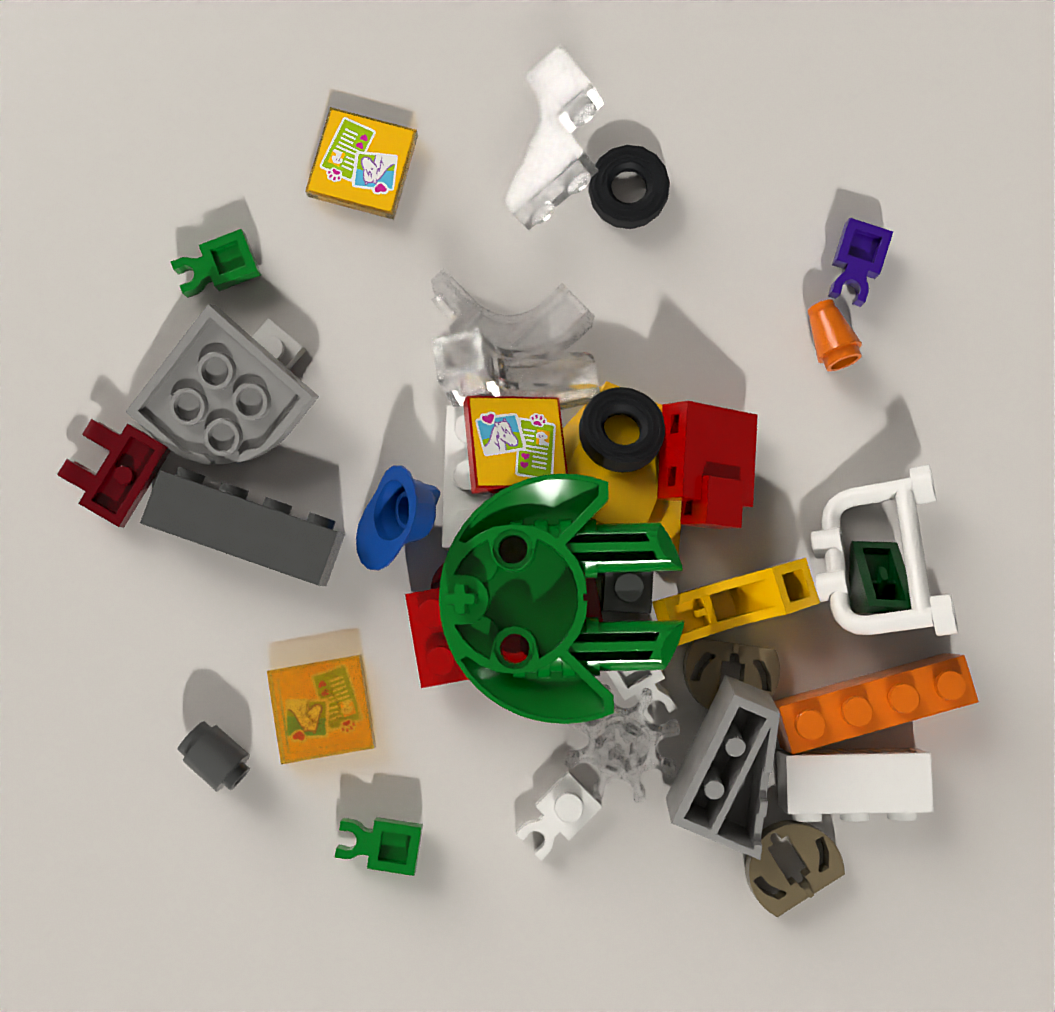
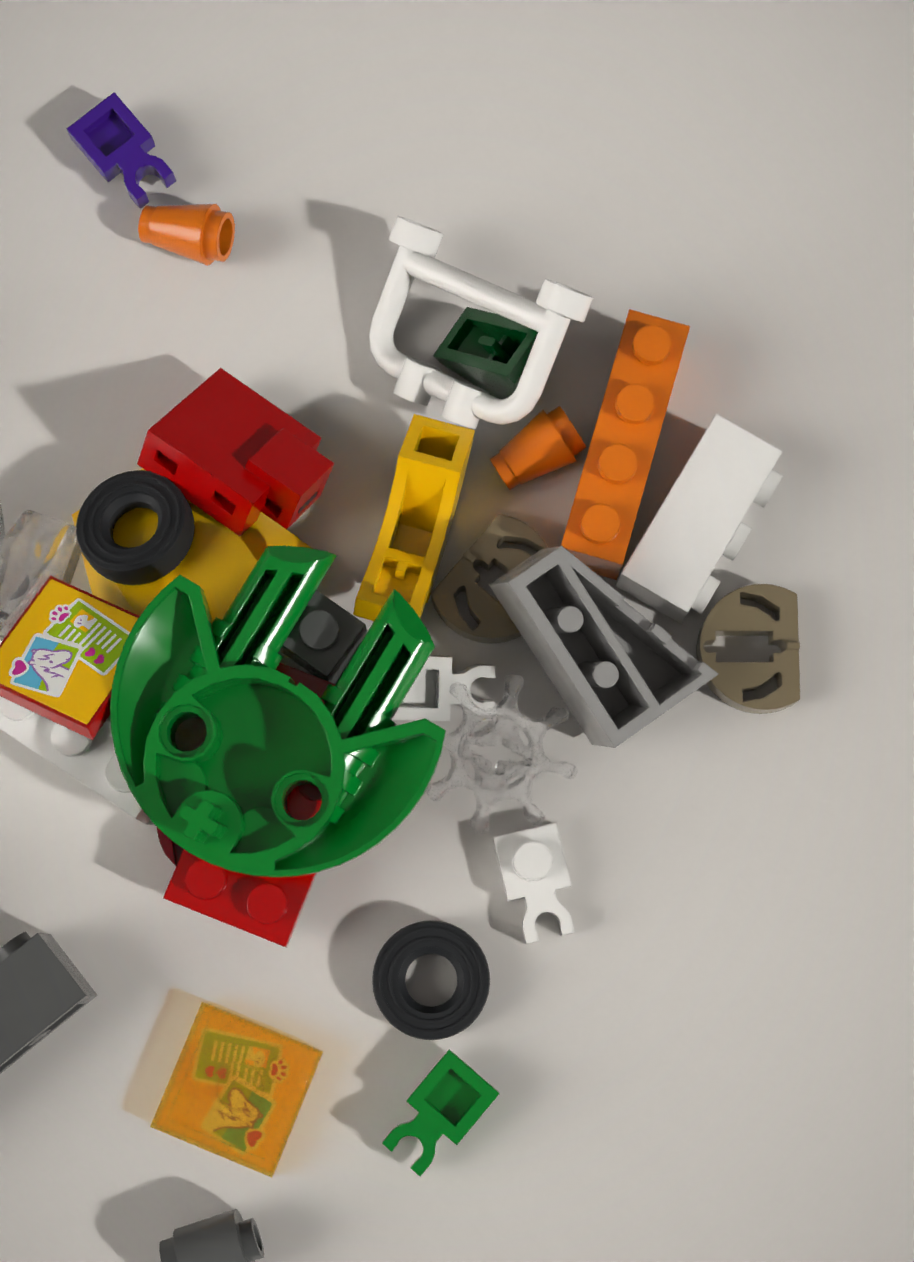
camera: 60 degrees left, 5 degrees down
blue piece [356,465,440,571] -> none
none -> black tyre [372,921,490,1040]
none -> orange cone [490,406,587,490]

